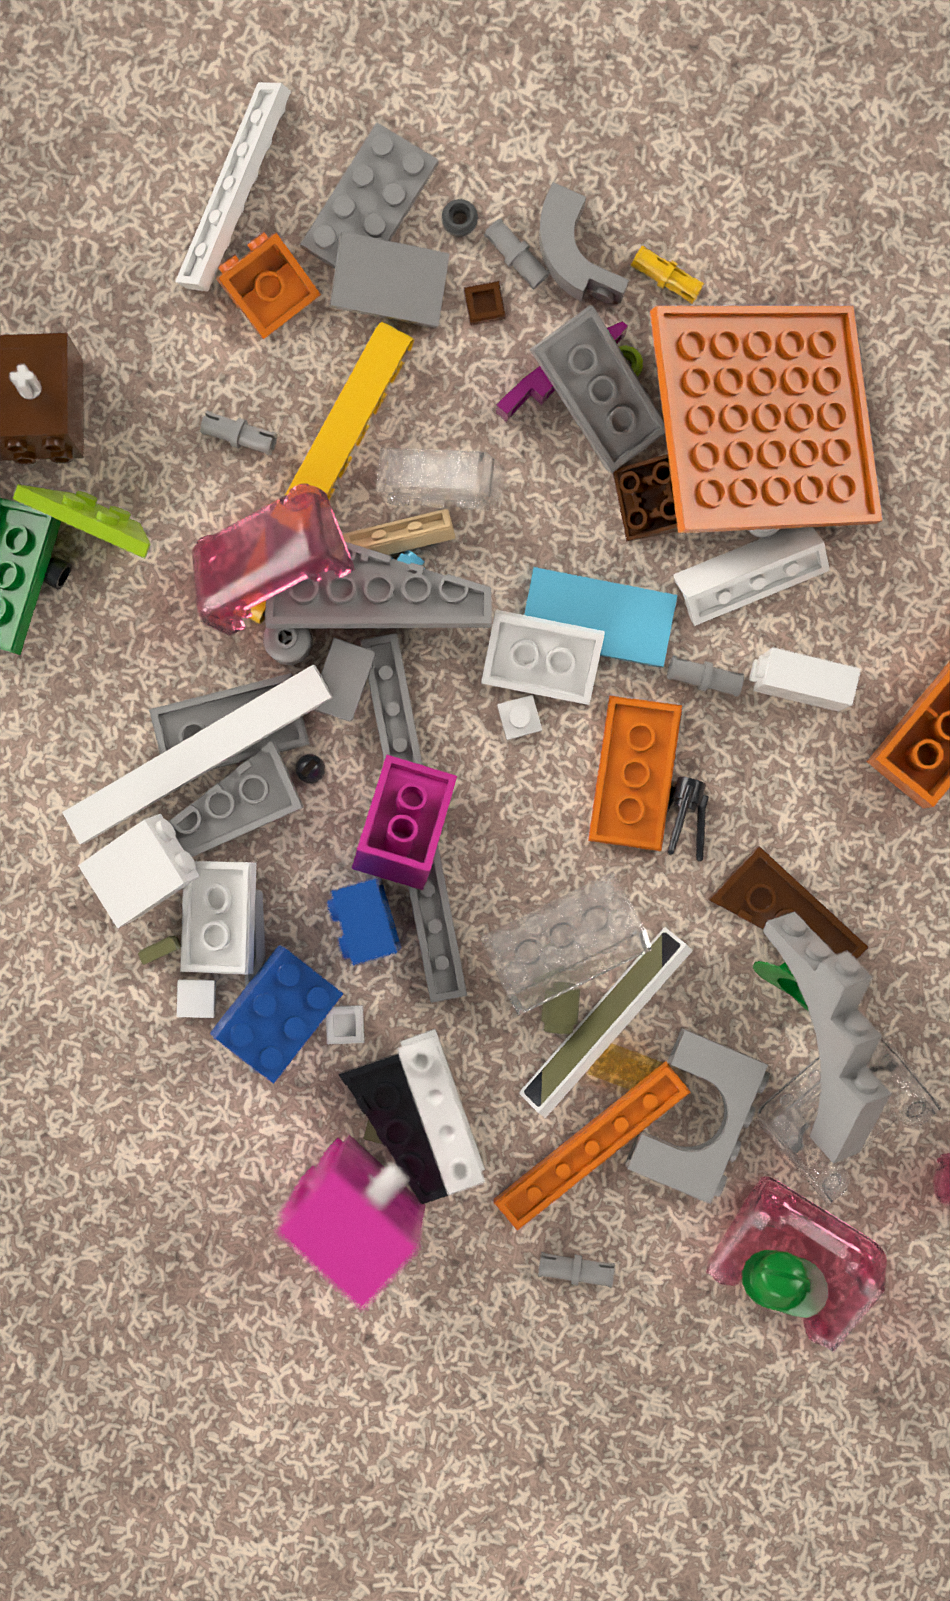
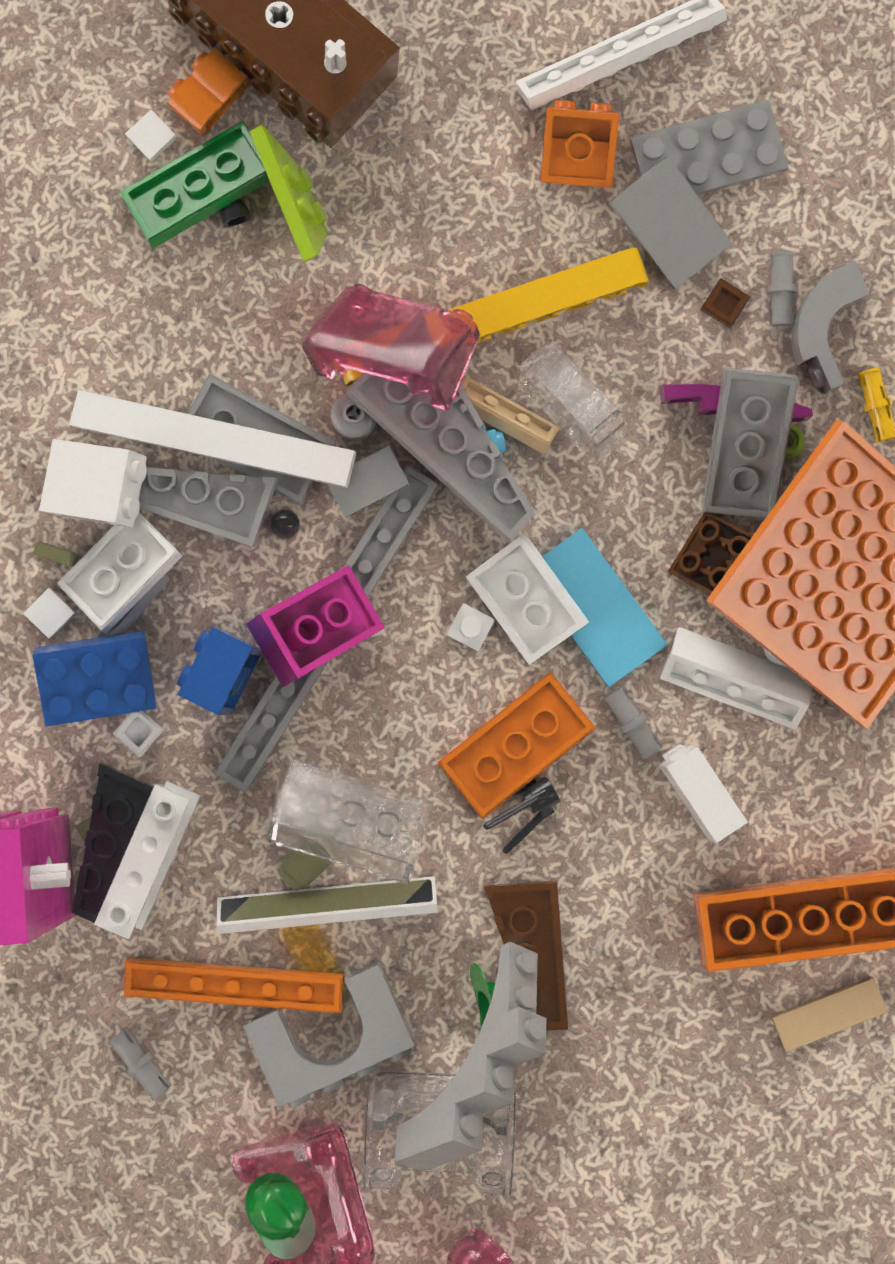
camera: 40 degrees right, 0 degrees up
light grey pin [200,411,277,456] -> none
dark grey plate [442,199,478,237] -> none

